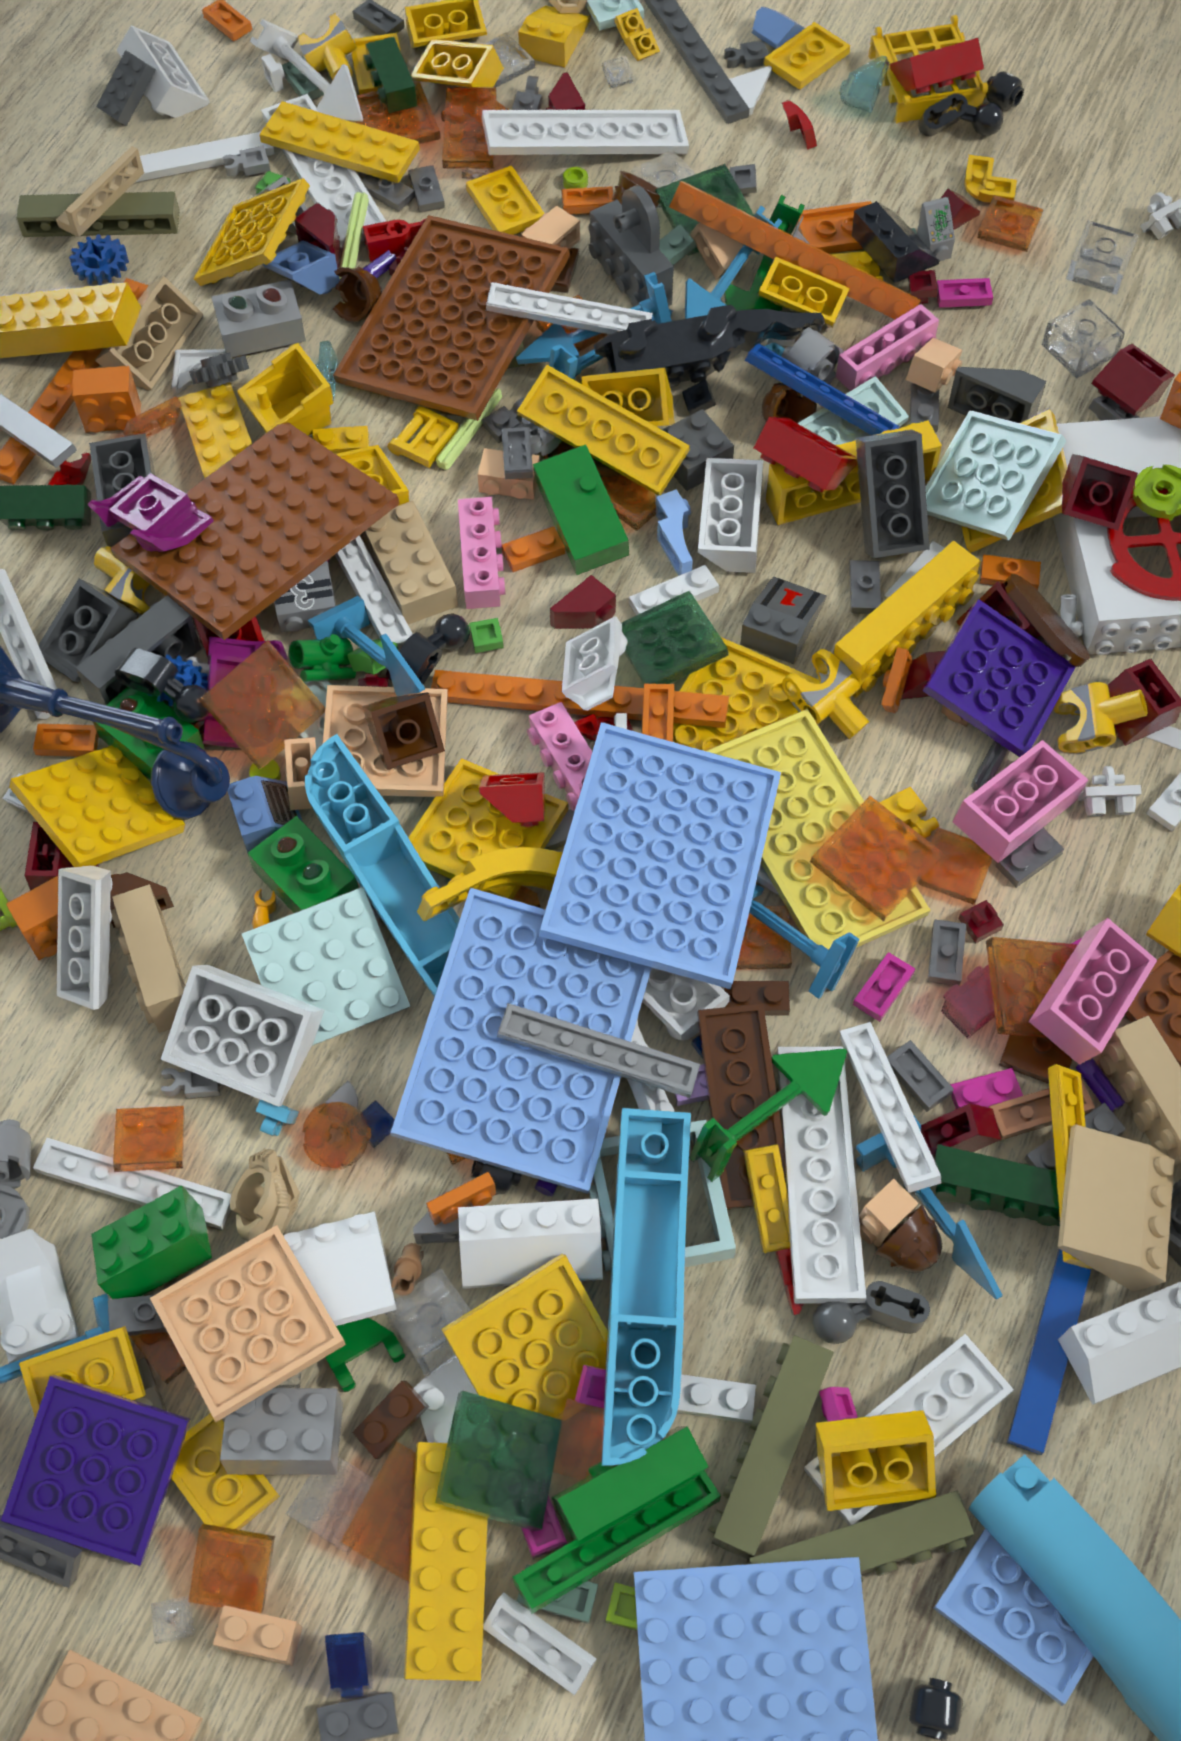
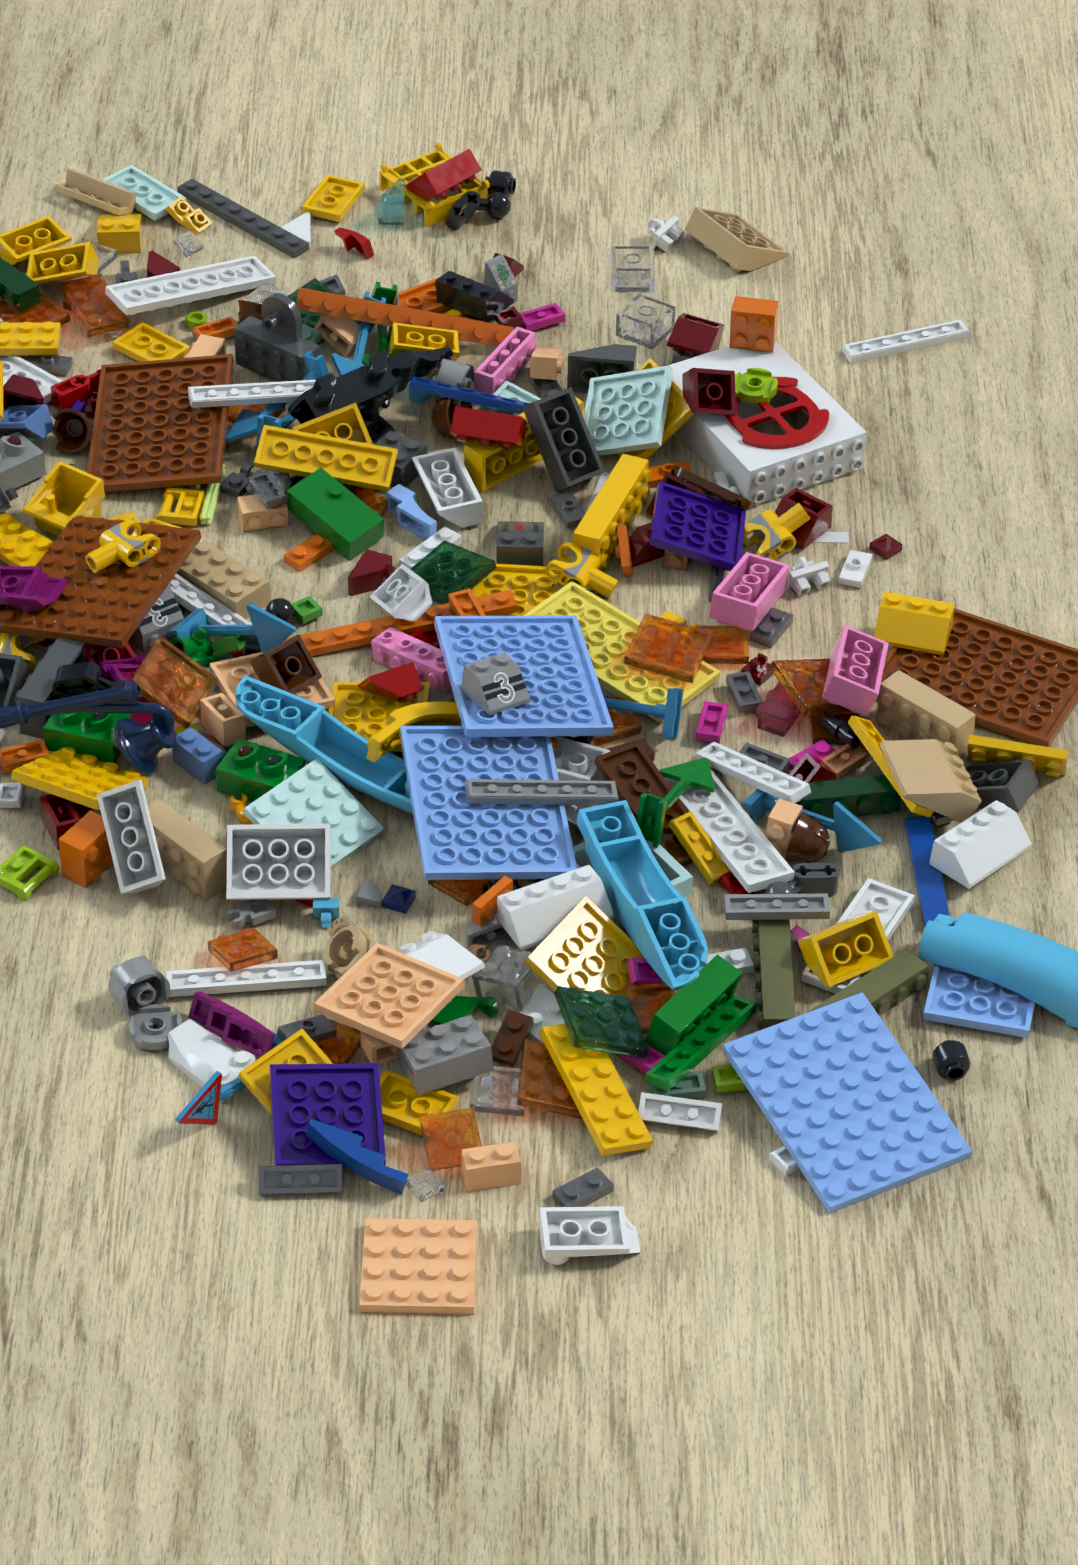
camera: 25 degrees left, 20 degrees down
green piece [91,1185,212,1299] -> none
clear orange plate [302,1102,372,1170] -> none
clear blue slope [325,1632,373,1698] -> none
yellowish green axle [339,192,369,278] -> none
flat silver plate [409,165,445,212] -> none
bright pink brick [458,497,506,609] -> none
dark grey plate [724,40,769,68] -> none
medium blue slope [752,7,805,49] -> none
yellow plate [964,155,1017,206] -> none
clear orange plate [977,195,1044,252] -> none
dark purple piece [1076,1058,1125,1112] -> none
none -> yellow connector [85,520,161,573]
none -> magenta slope [189,991,275,1057]
none -> blue slope [306,1119,409,1195]
none -> light grey slope [461,652,530,715]
none -> light grey plate [724,893,830,920]
none -> black pin [818,711,861,748]

